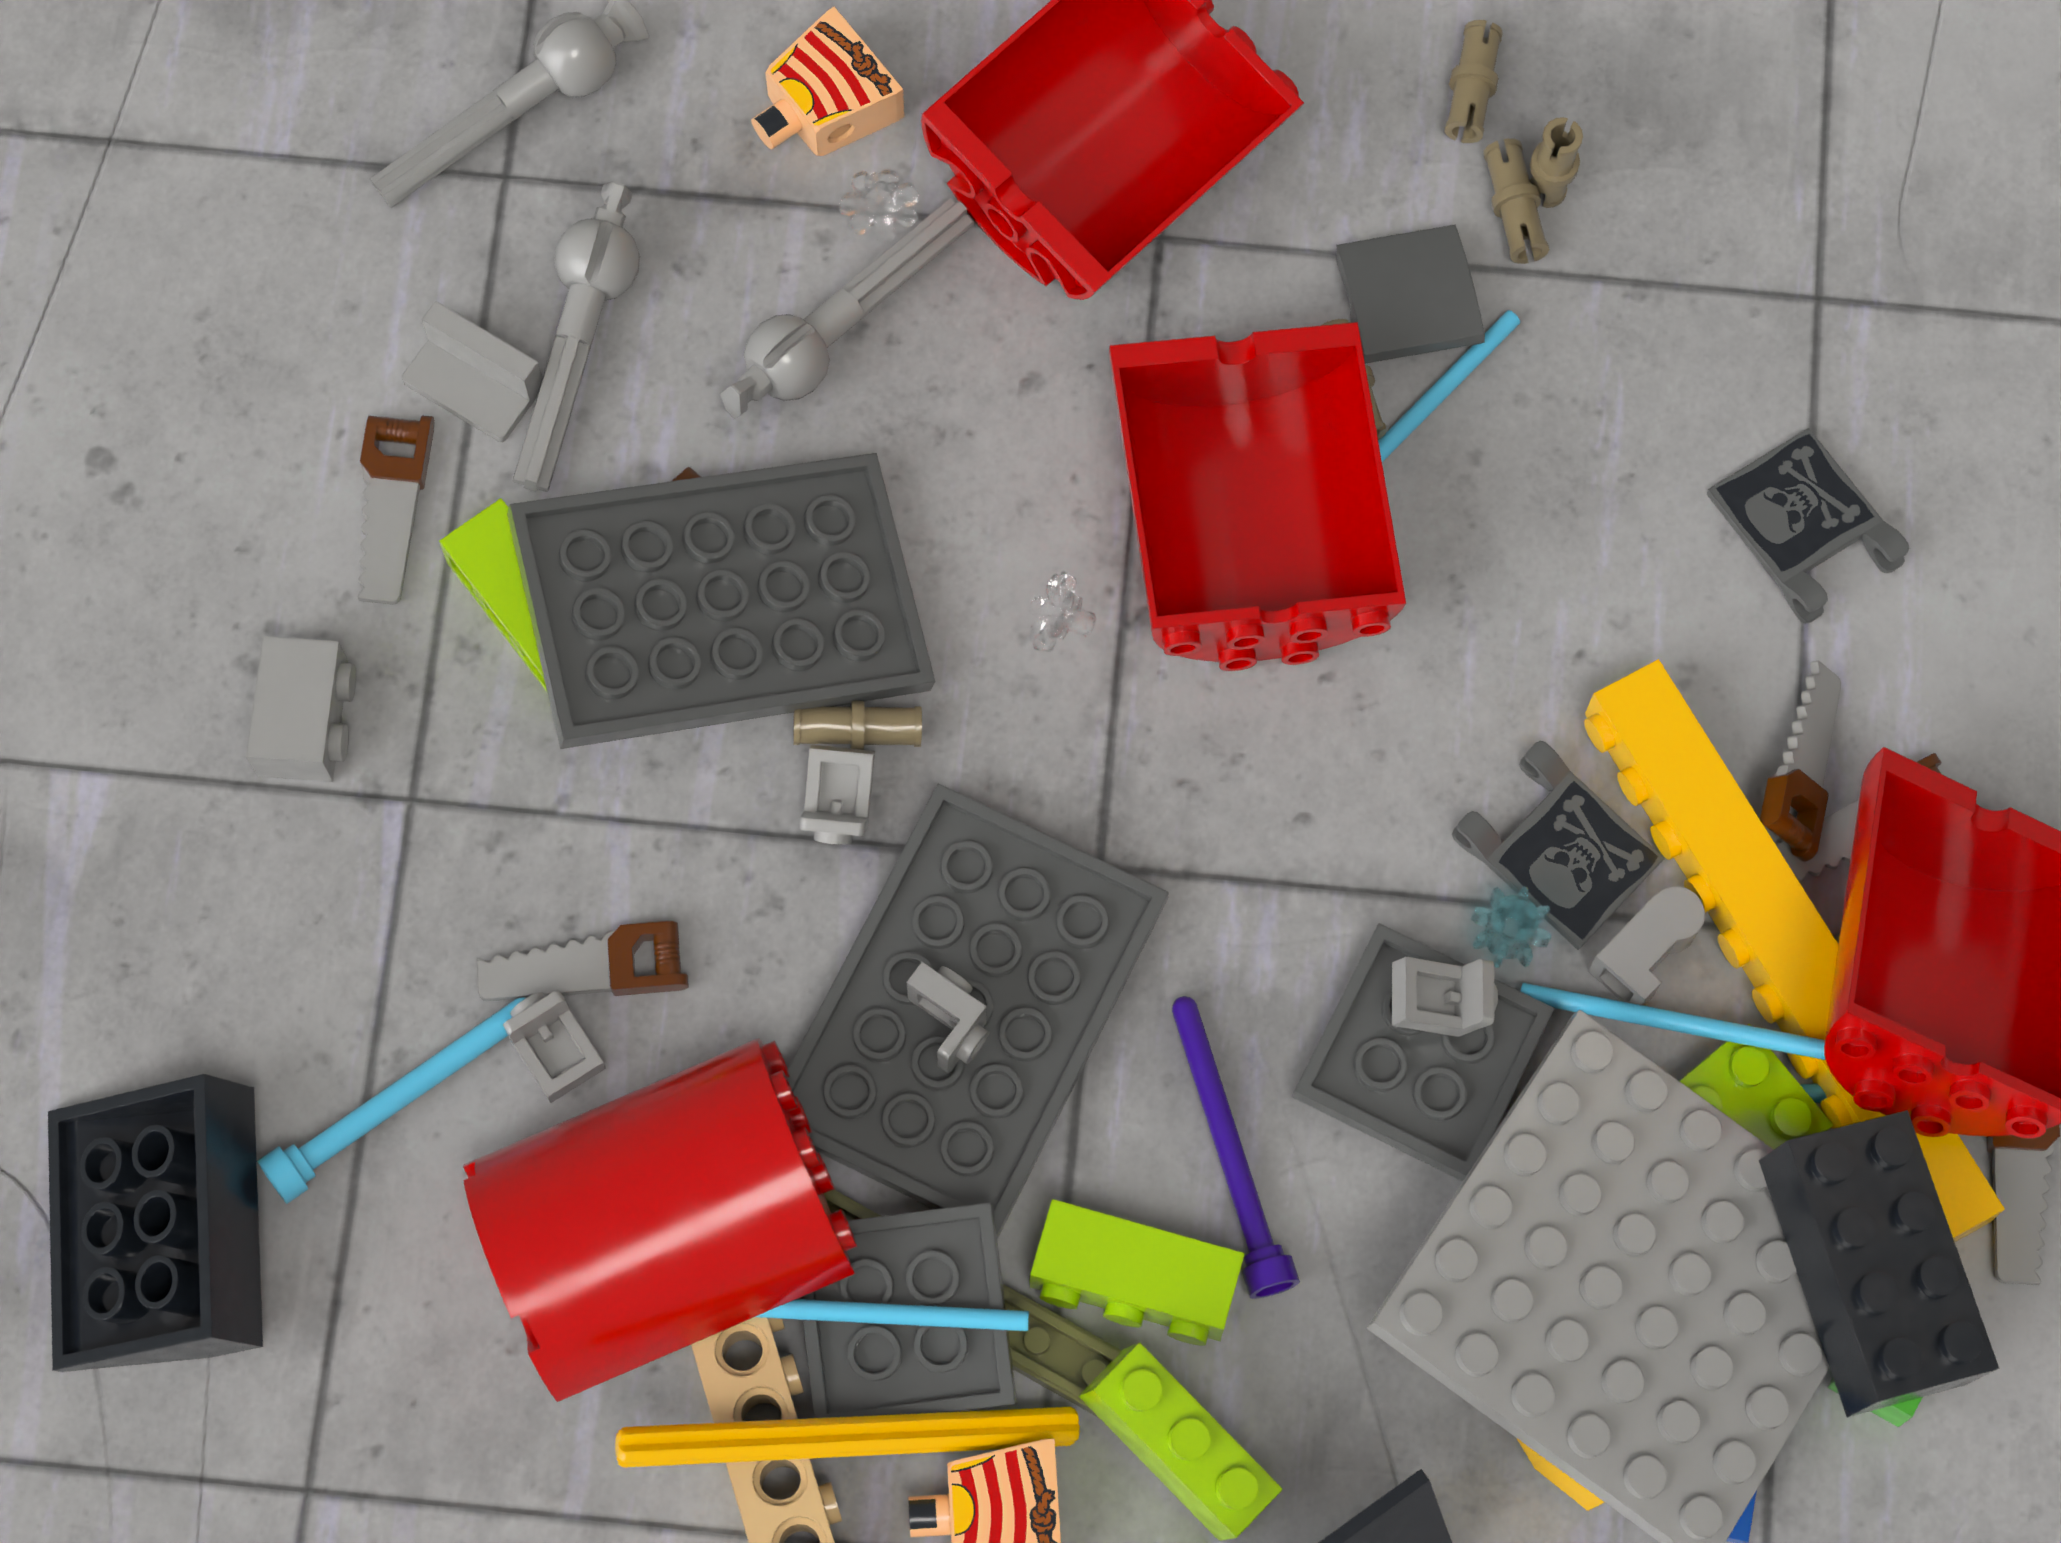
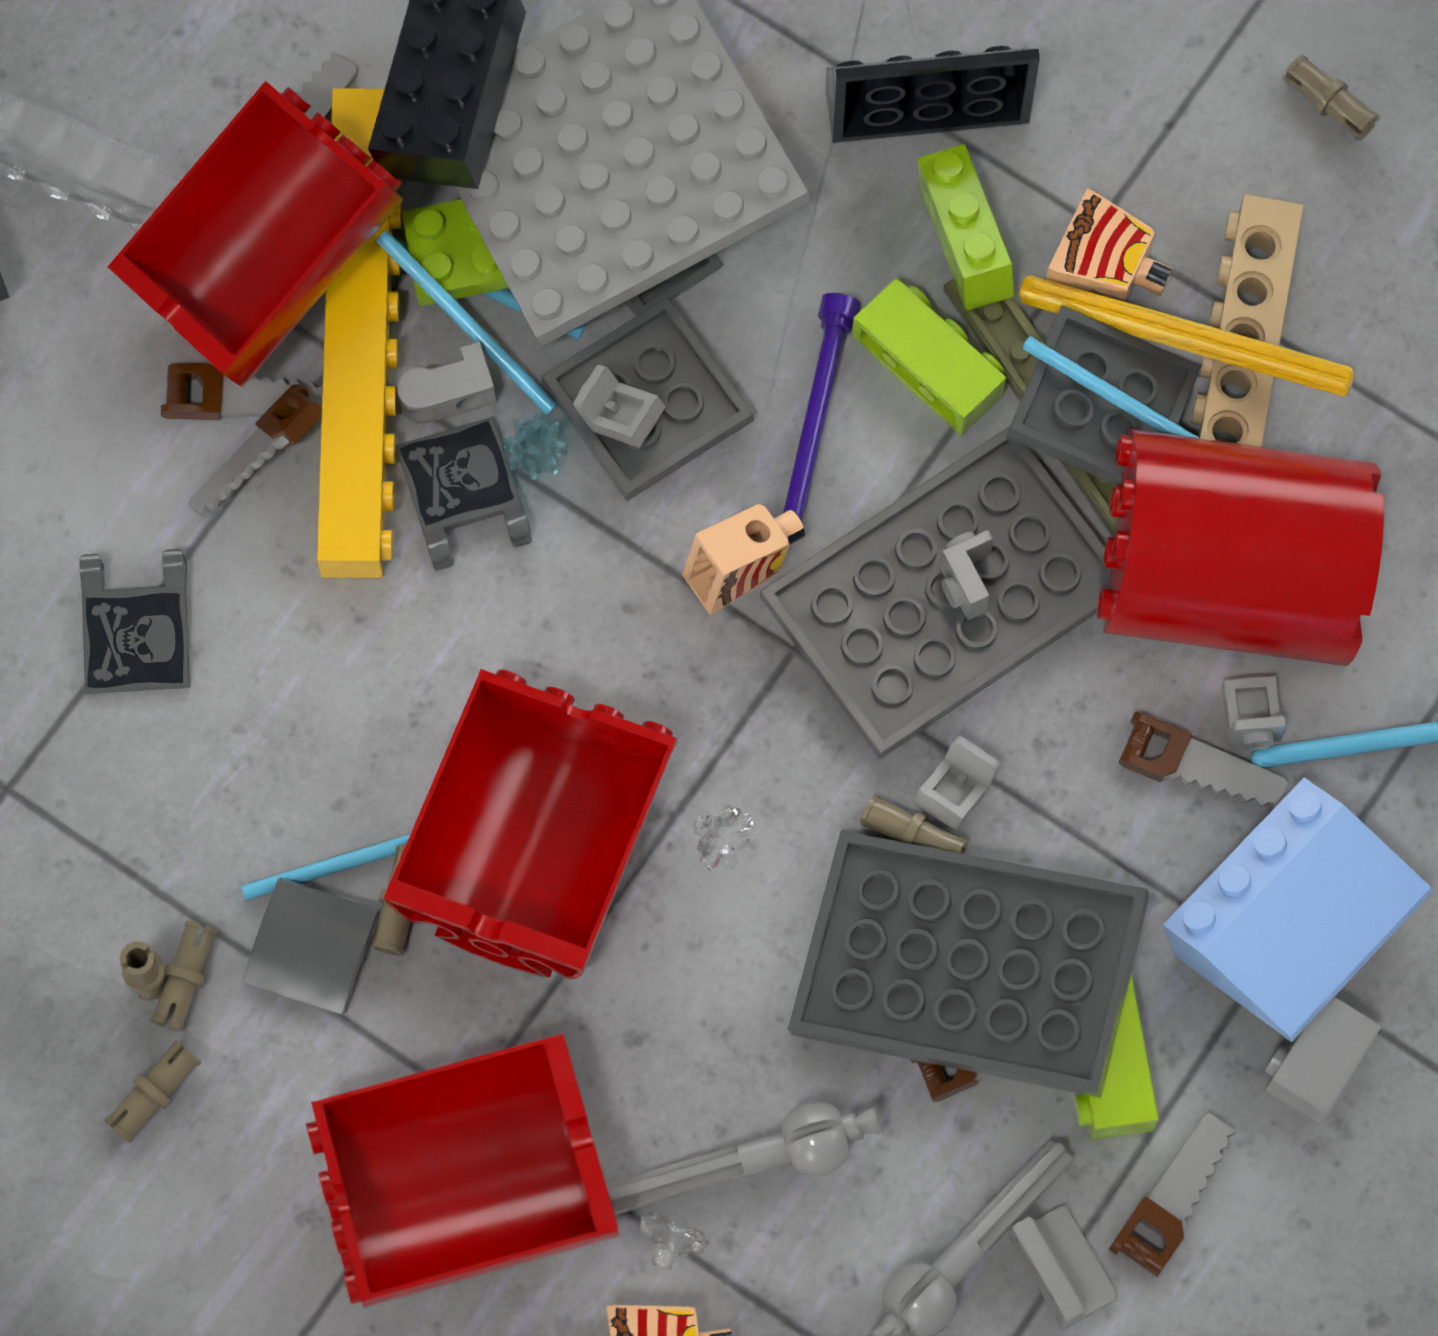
camera: 150 degrees left, 0 degrees up
none -> light nougat torso [682,504,805,615]
none -> light blue slope [1163,778,1432,1042]

